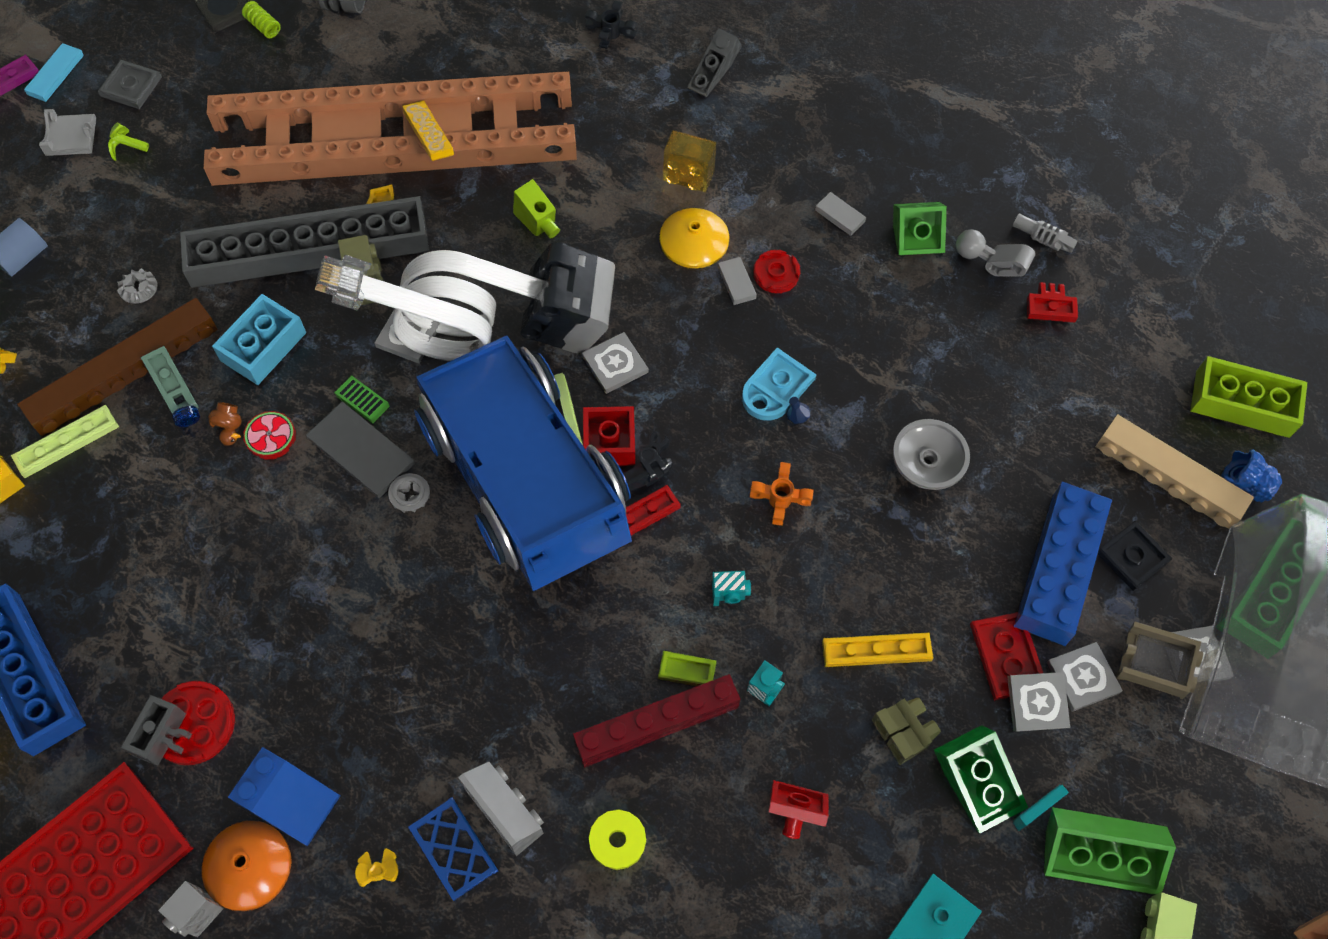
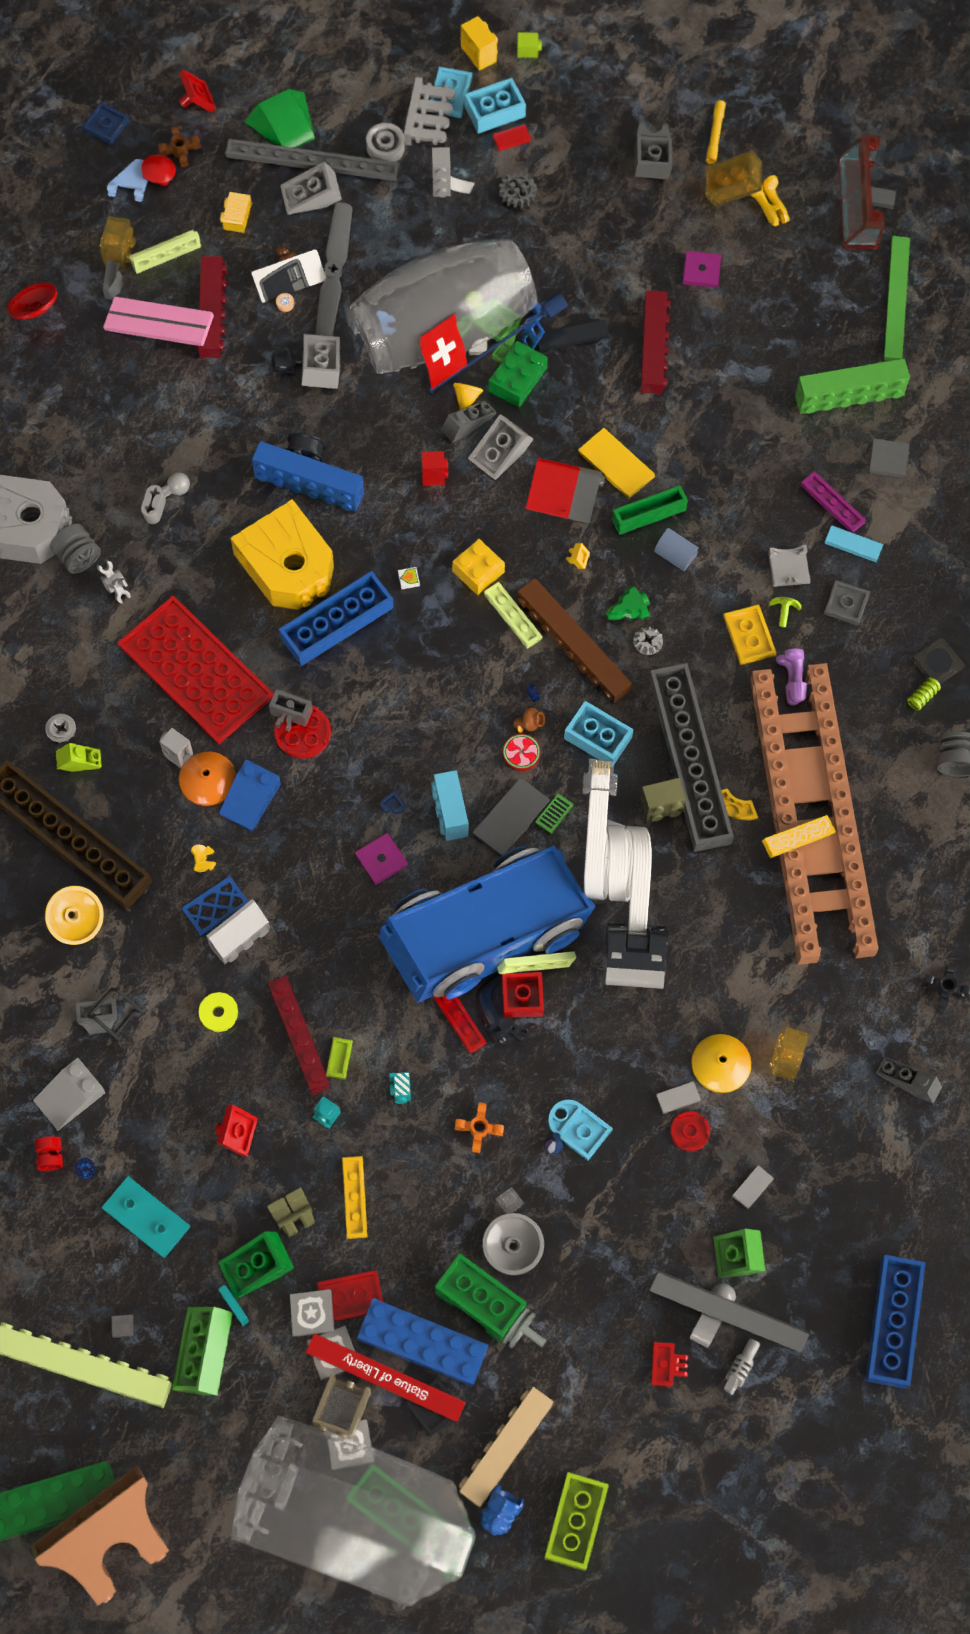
camera: 90 degrees right, 5 degrees up
sand green plate [141,346,199,419] -> none
light grey gear [388,473,430,513] -> none
lime torso [513,179,560,238] -> none
light grey tile [582,332,649,394] -> none
none -> red tile [306,1333,466,1422]
none -> magenta tile [355,833,408,885]
none -> dark blue tile [380,790,405,814]
none -> medium azure brick [431,770,469,841]
none -> green piece [435,1253,546,1348]
none -> clear tile [495,1187,524,1214]
none -> green rock [605,585,650,620]
none -> dark grey tile [649,1270,809,1352]
none -> yellow tile [723,604,776,665]
none -> medium lavender piece [776,649,807,706]
none -> blue brick [865,1255,925,1389]

